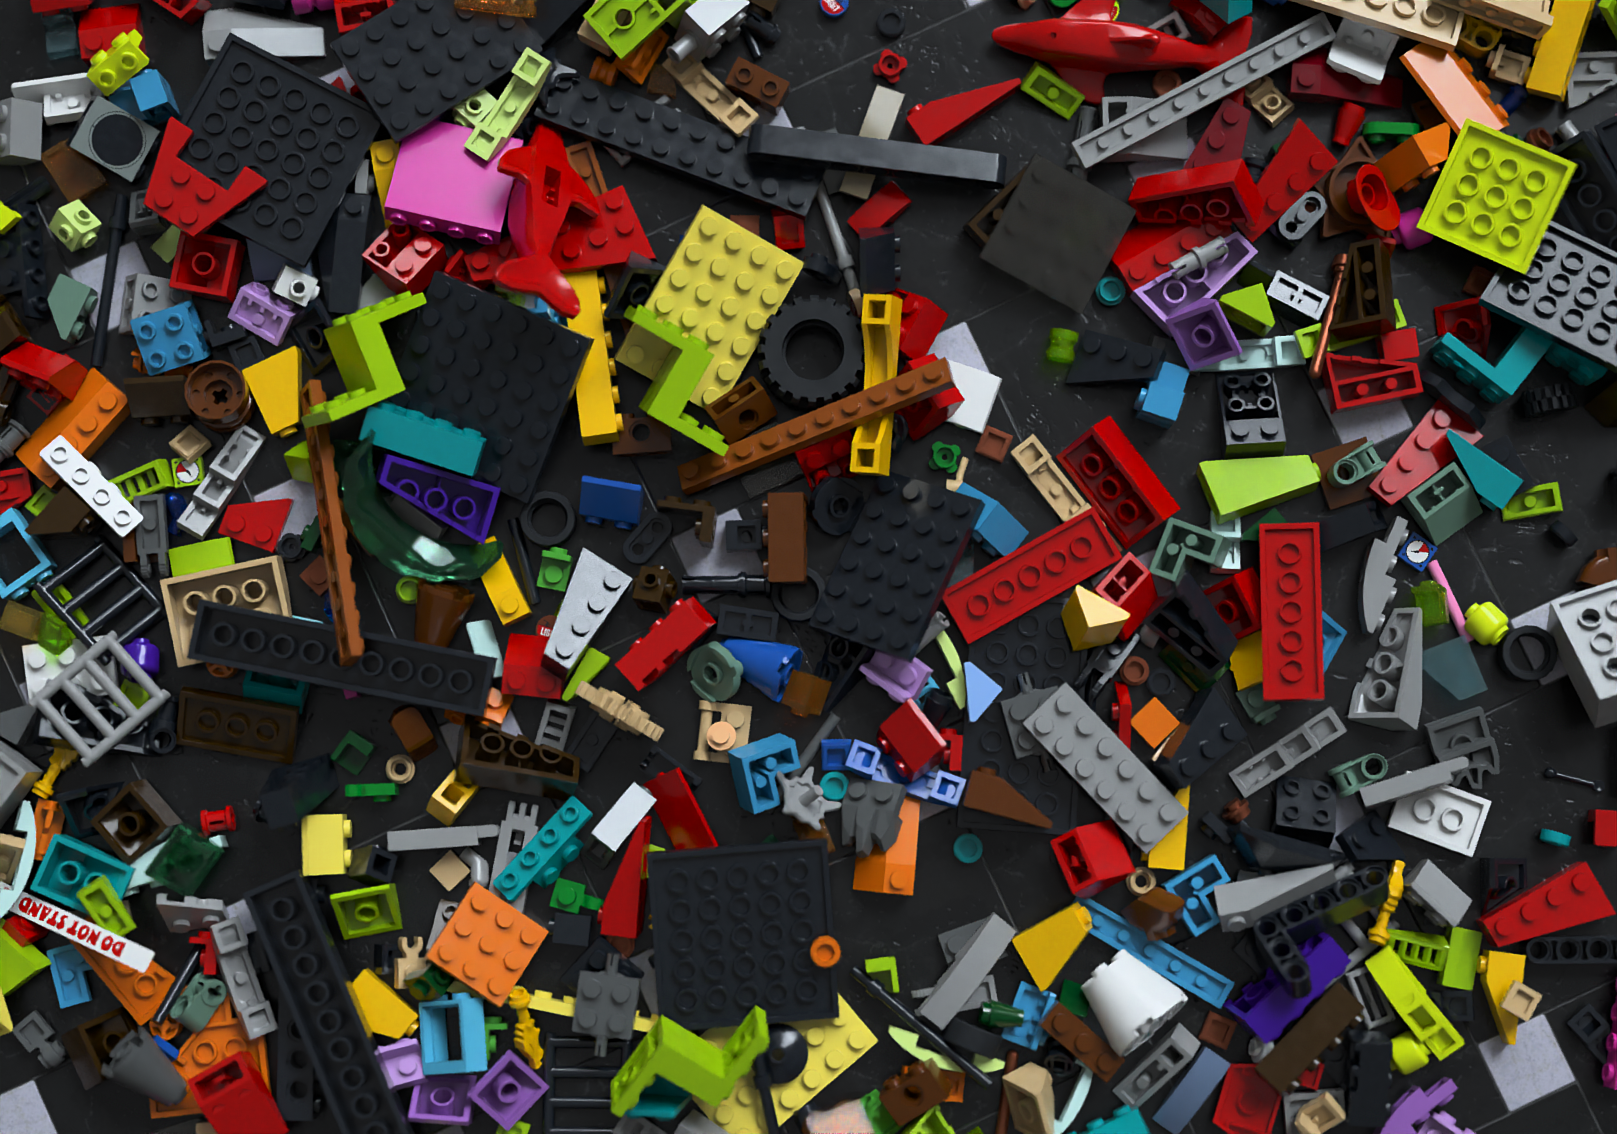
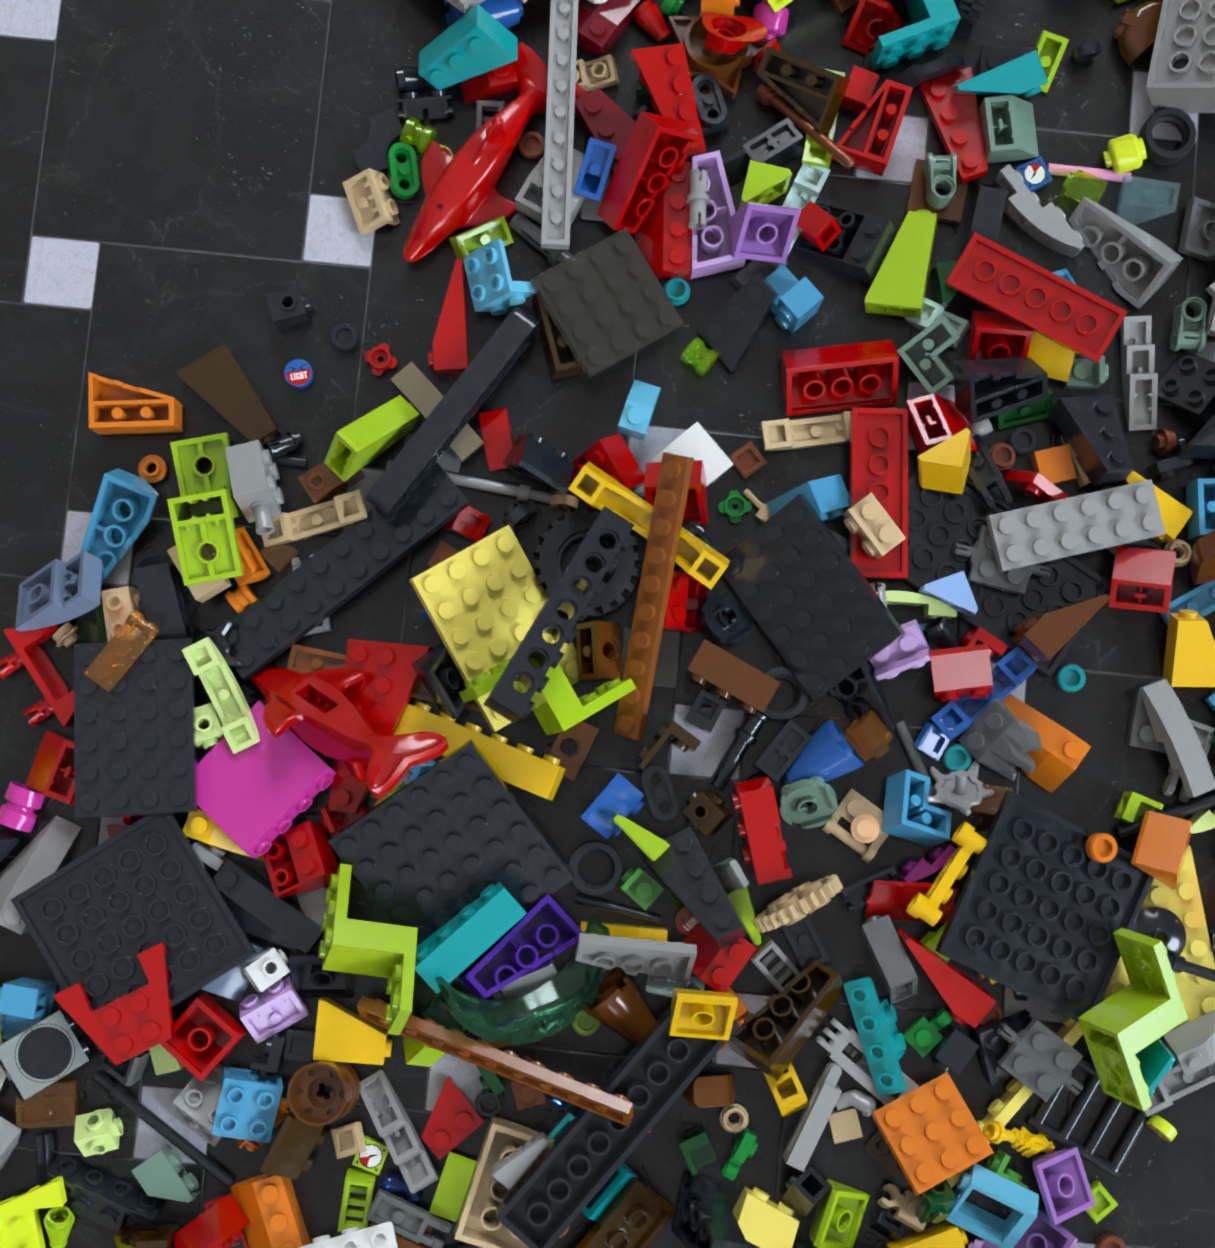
camera: 65 degrees left, 0 degrees up
none -> lime slope [324,395,420,482]
none -> medium azure bracket [464,239,536,315]
none -> black brick [483,506,634,723]
none -> light grey slope [491,1132,548,1190]
none -> blue slope [573,137,617,202]
none -> light grey wing [575,933,697,989]
none -> lime slope [613,814,670,861]
none -> medium azure slope [618,380,661,441]
none -> yellow slope [669,988,738,1041]
none -> light grey slope [712,857,749,892]
none -> red brick [796,201,842,252]
none -> tan bracket [842,492,906,560]
none -> magenta slope [899,843,956,882]
none -> yellow plate [906,821,986,927]
none -> orange slope [1131,811,1192,889]

